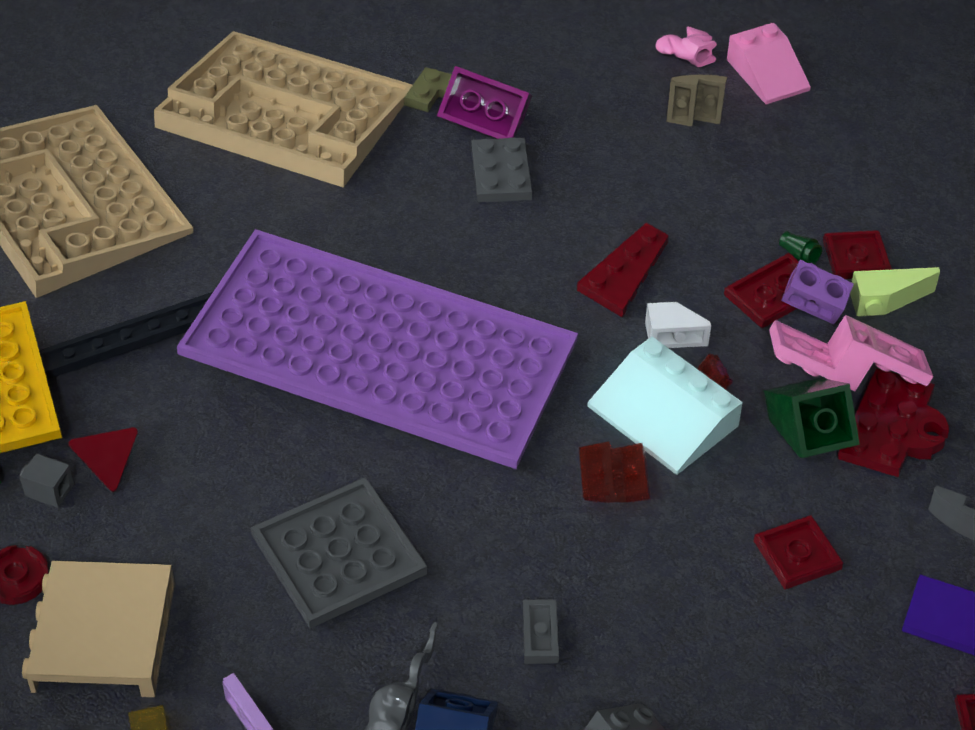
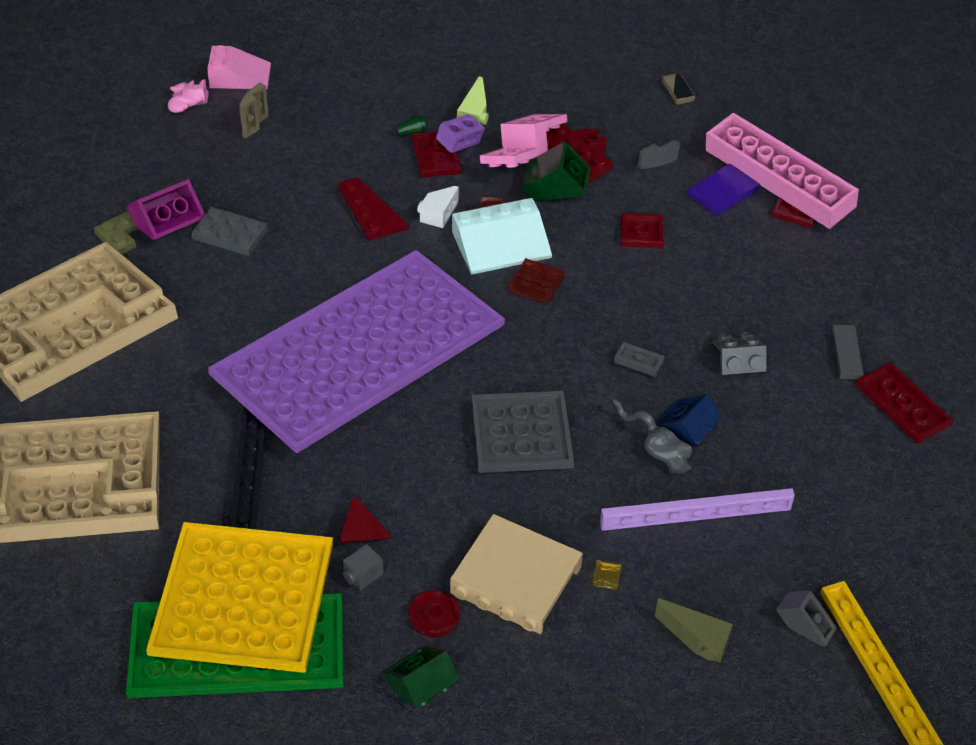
camera: 65 degrees left, 0 degrees up
dark red tile [823,230,892,279] -> none

